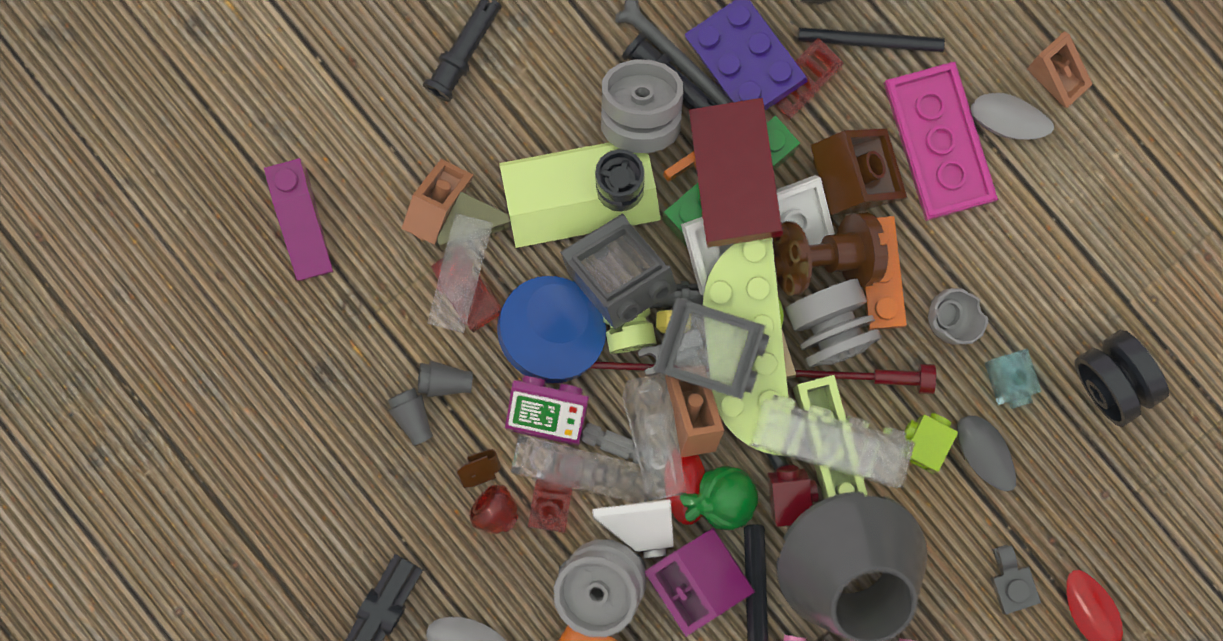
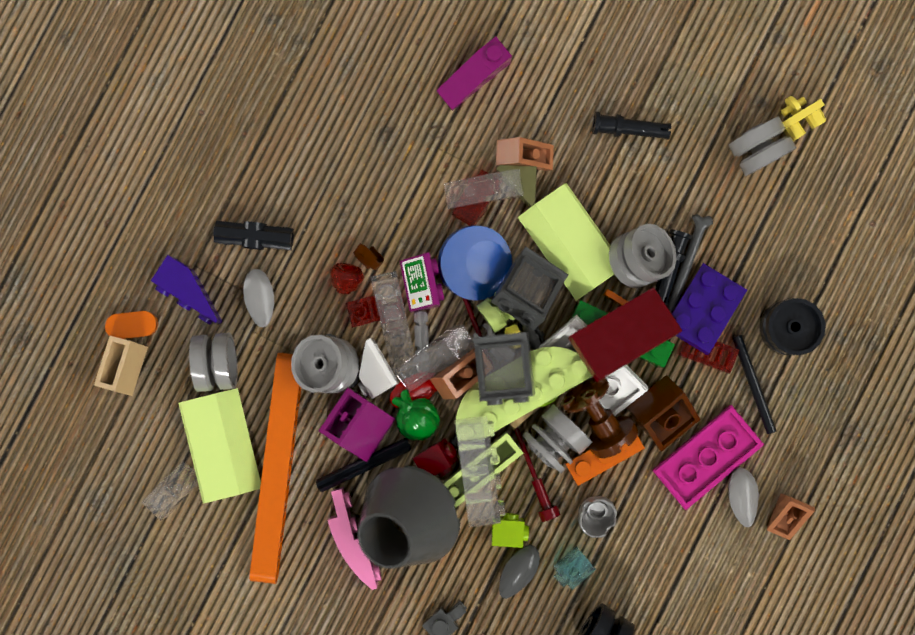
camera: 70 degrees right, 5 degrees up
dark grey cone [387,387,433,446] -> none
dark grey cone [418,360,473,397] -> none
black wheel [595,149,645,212] -> none

